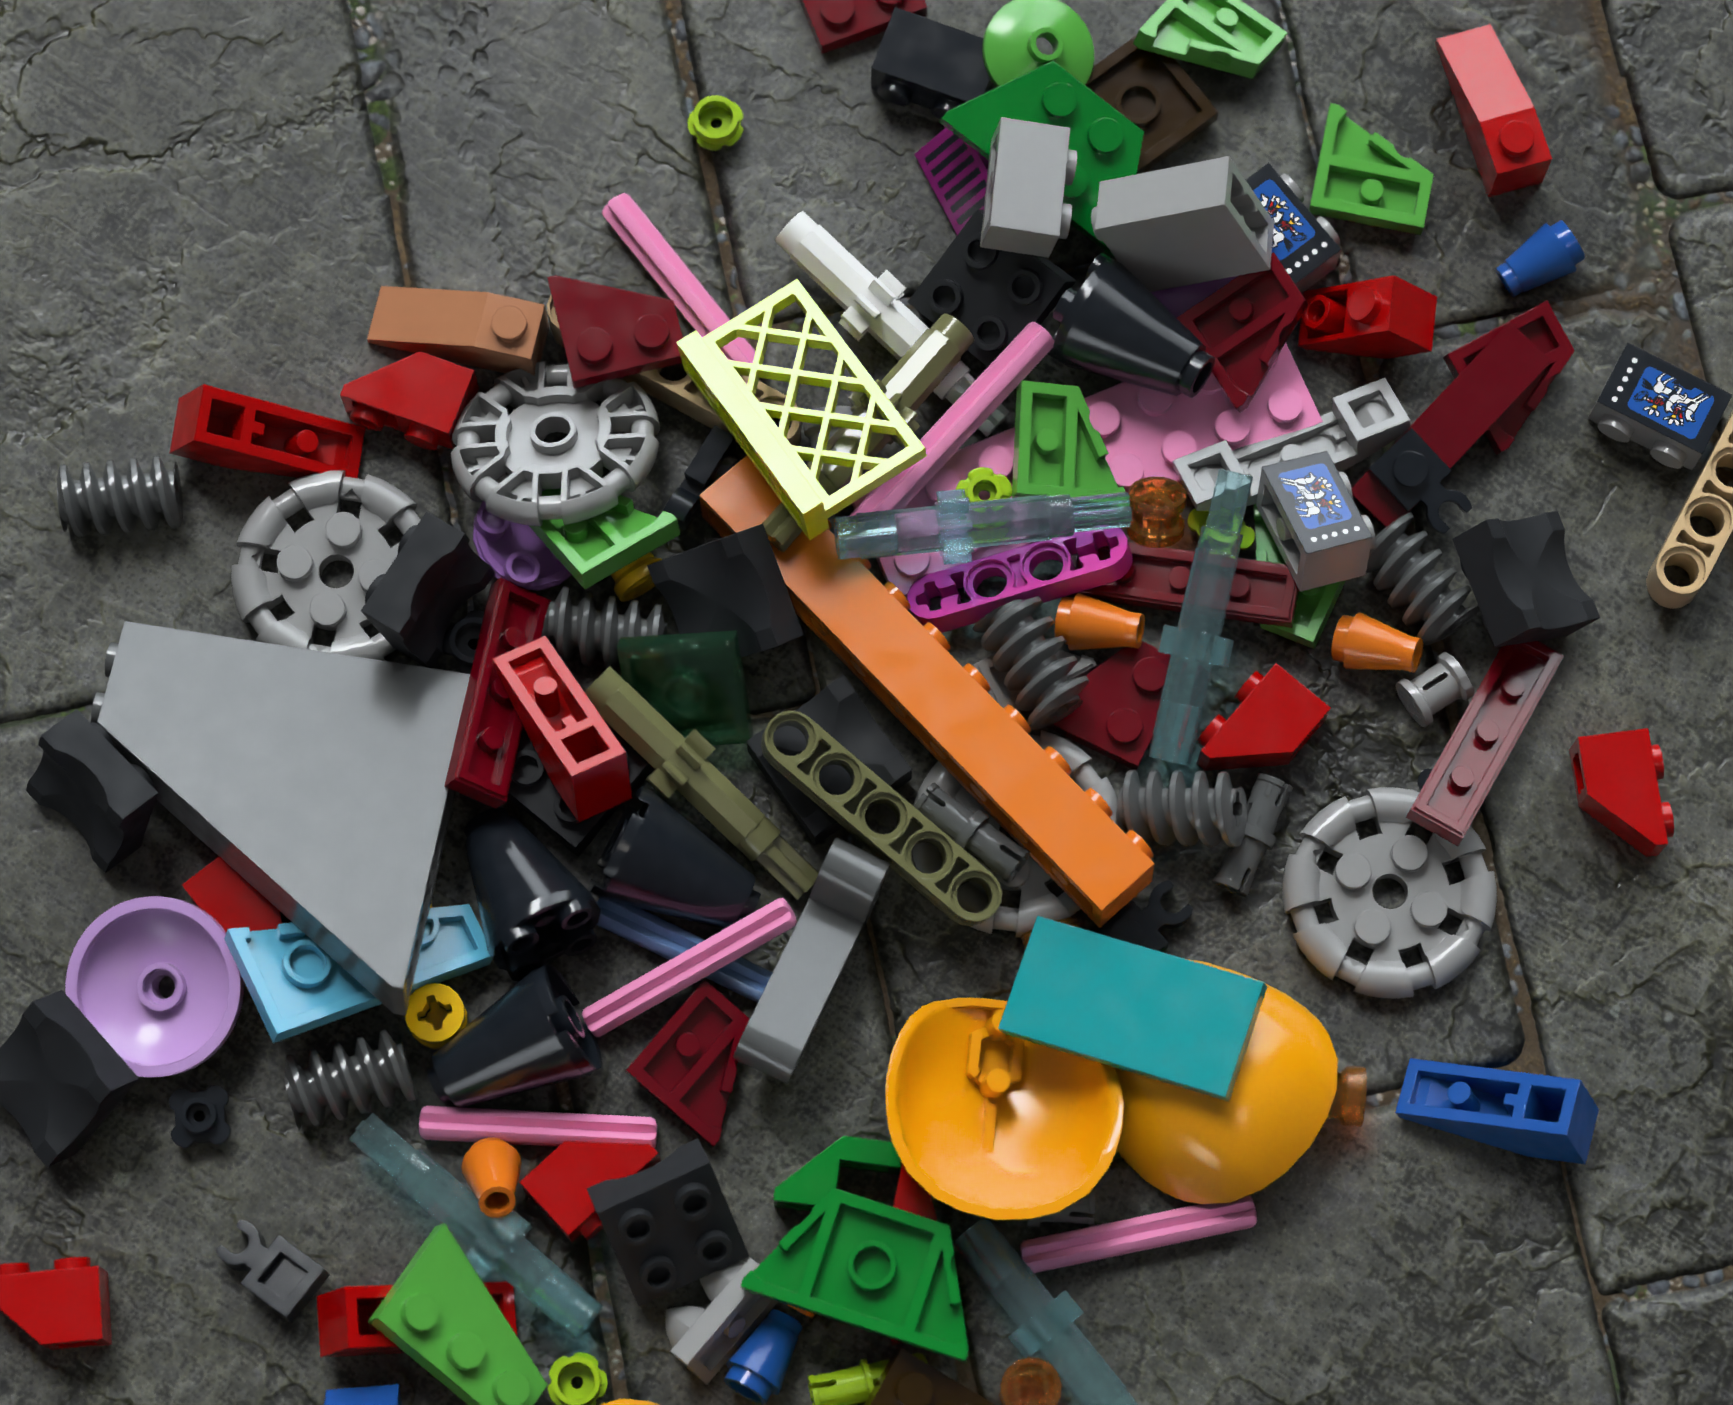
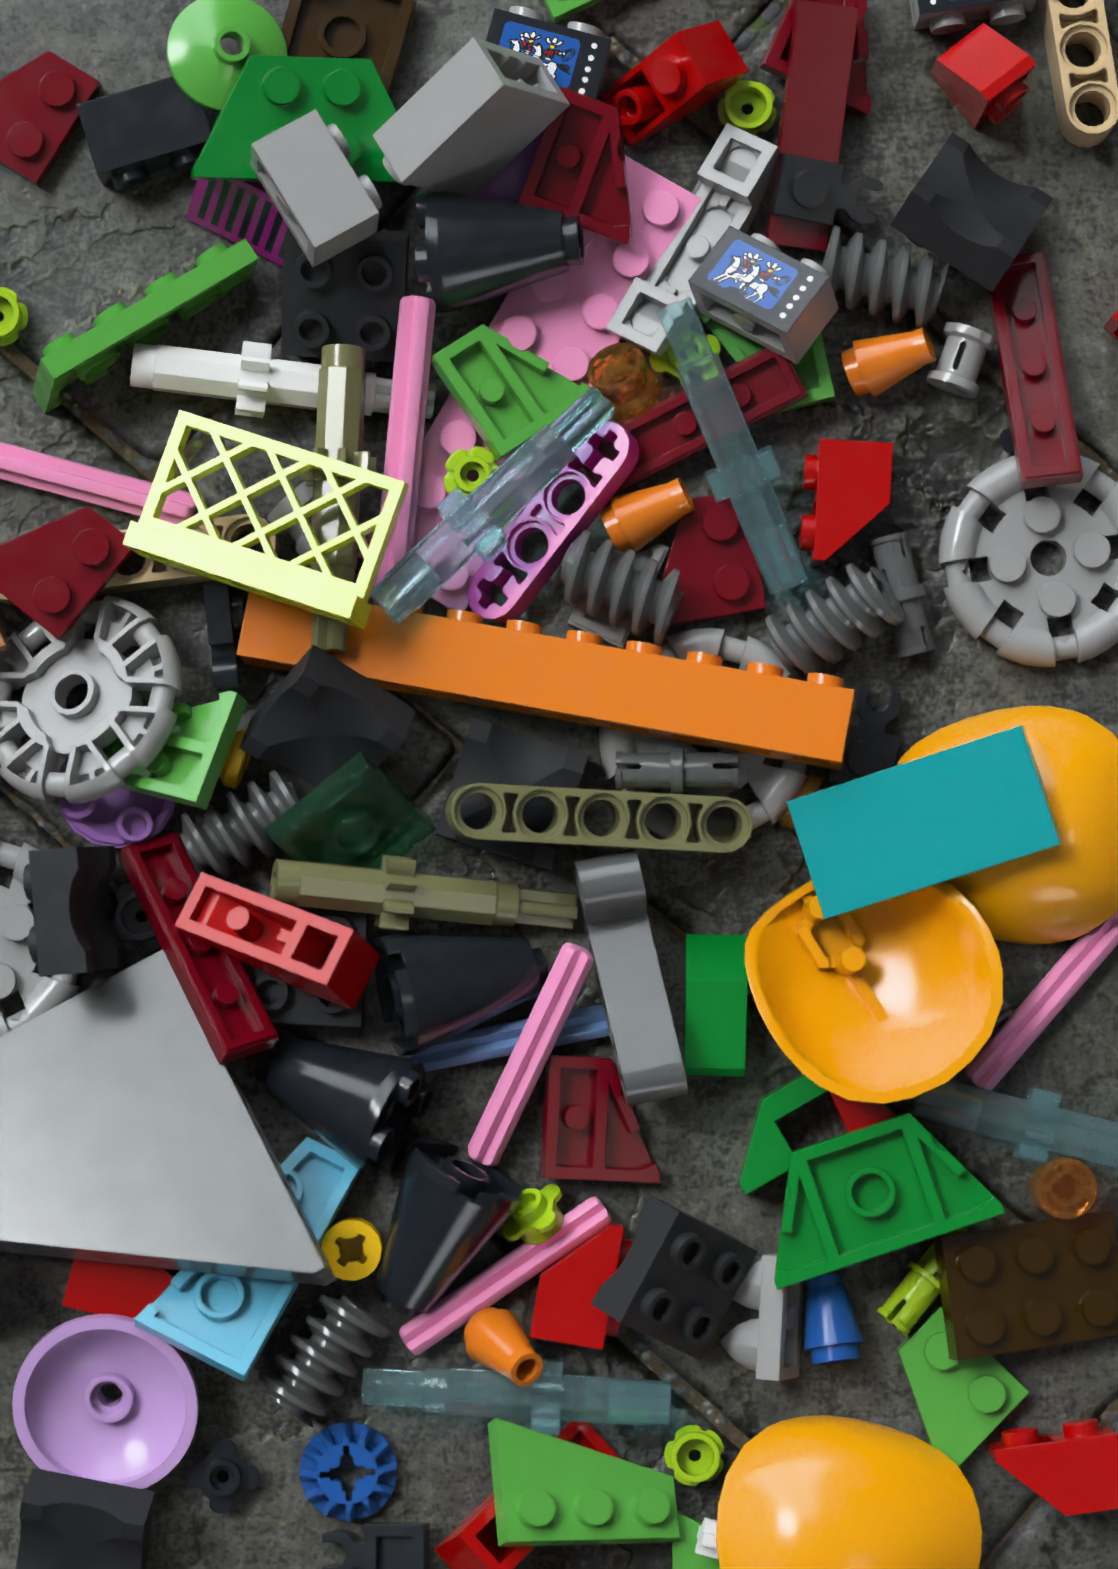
camera: 40 degrees left, 10 degrees up
none -> bright green wing [32,238,259,414]
none -> blue gear [299,1422,397,1522]
none -> lime plate [502,1184,564,1245]
none -> green slope [683,934,748,1077]
none -> lime plate [718,80,777,136]
none -> red slope [930,23,1036,130]

